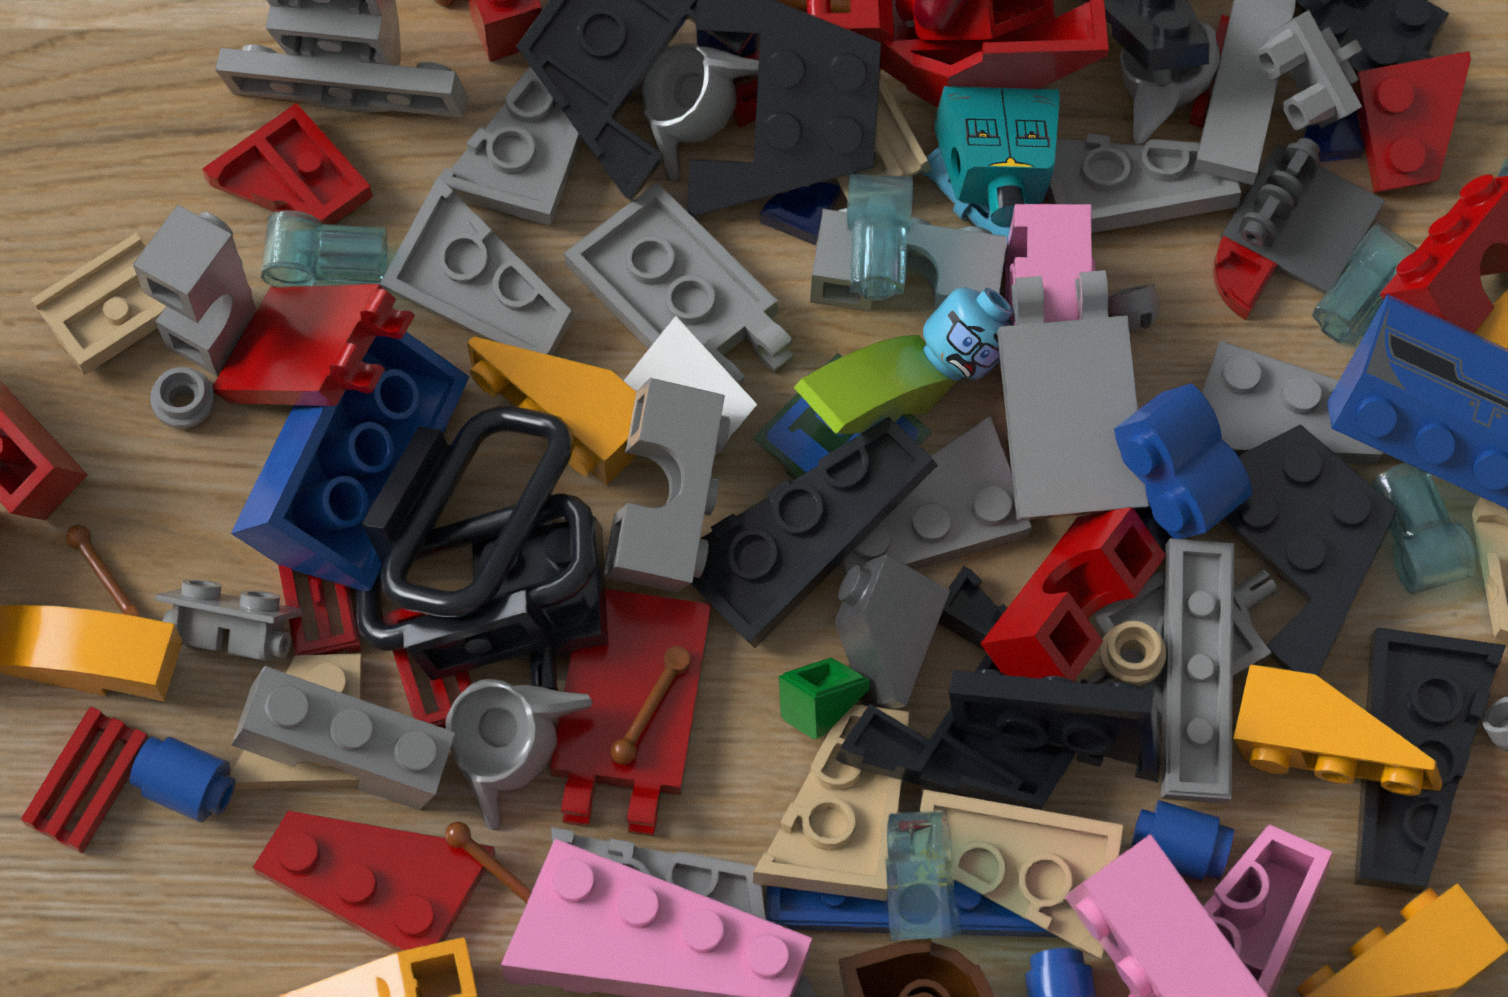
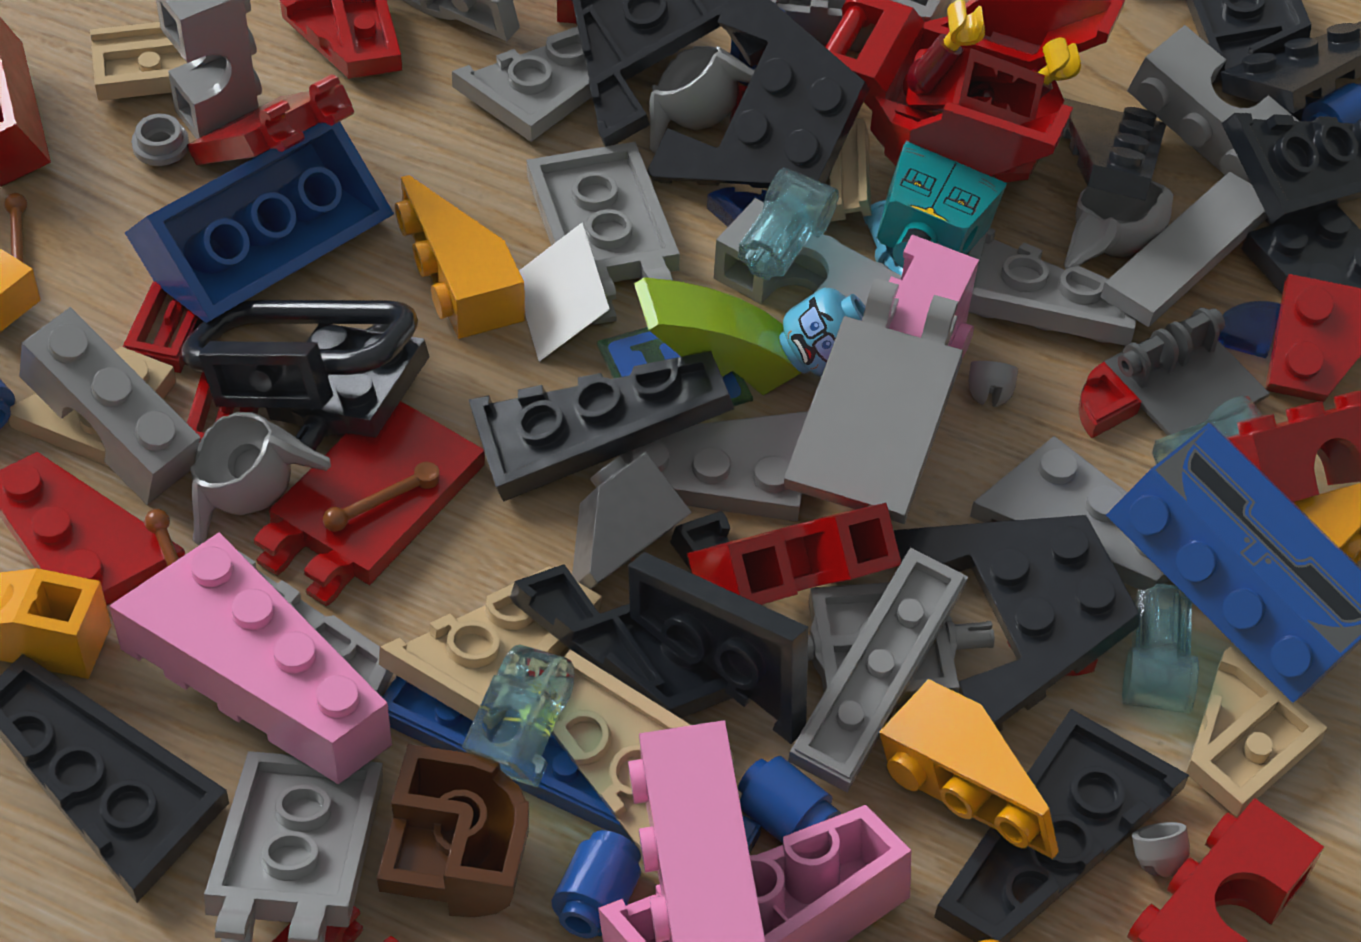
camera: 25 degrees right, 15 degrees down
light grey hinge [155,580,303,662] -> none
clear light blue piece [261,211,388,287] -> none
black bar [362,406,574,617] -> none
light grey wing [380,176,575,356] -> none
light grey arch [603,378,730,593] -> none
green slope [778,657,870,739] -> none
tan plate [1100,621,1166,686] -> none
blue brick [1114,383,1252,539] -> none
light grey hips [1254,10,1363,130] -> none

